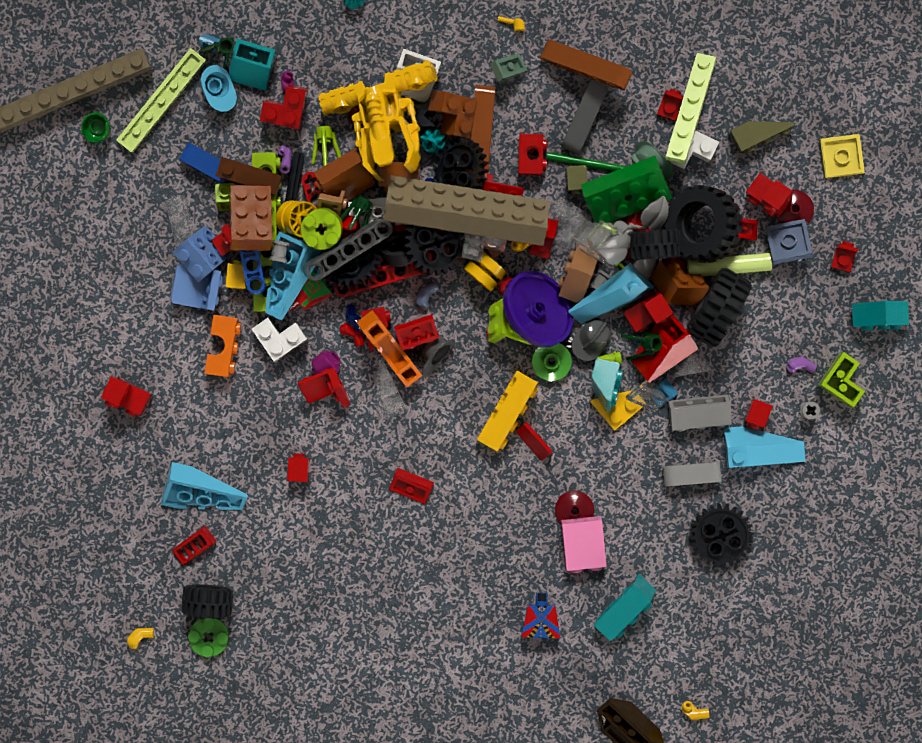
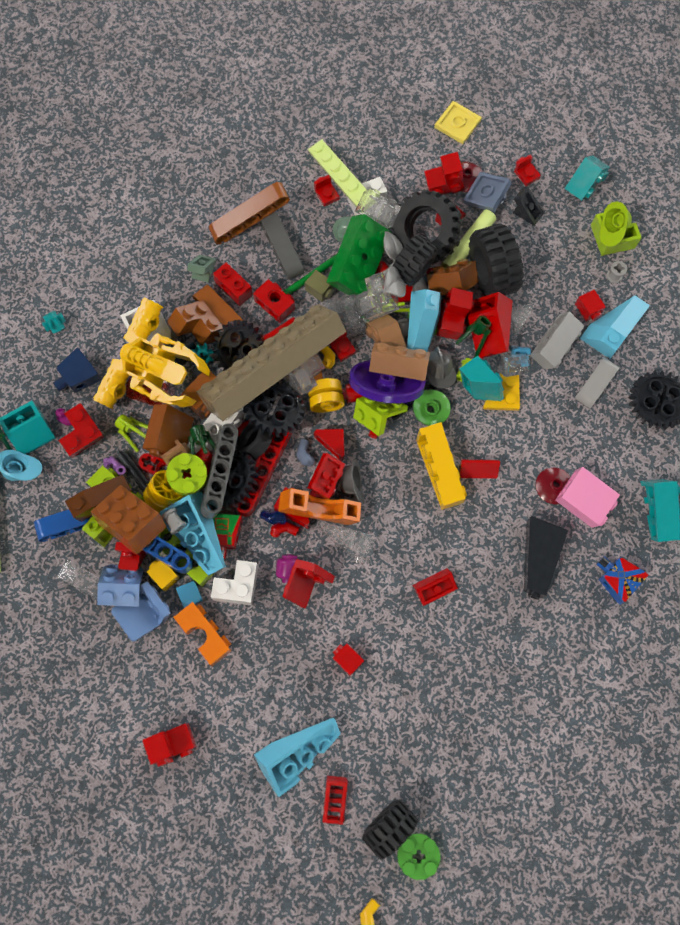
camera: 55 degrees left, 15 degrees down
yellow hand [498,16,525,31] -> none
olive slope [729,121,795,154] -> none
medium lavender arm [786,356,817,374] -> none
none -> dark blue torso [53,347,102,393]
none -> dark azure slope [176,581,203,608]
none -> red brick [213,262,253,307]
none -> red slope [314,429,344,462]
none -> clear brick [355,188,401,228]
none -> medium nougat brick [369,342,430,381]
none -> black slope [512,187,544,226]
none -> black slope [524,516,568,600]
none -> lime piece [600,201,632,247]

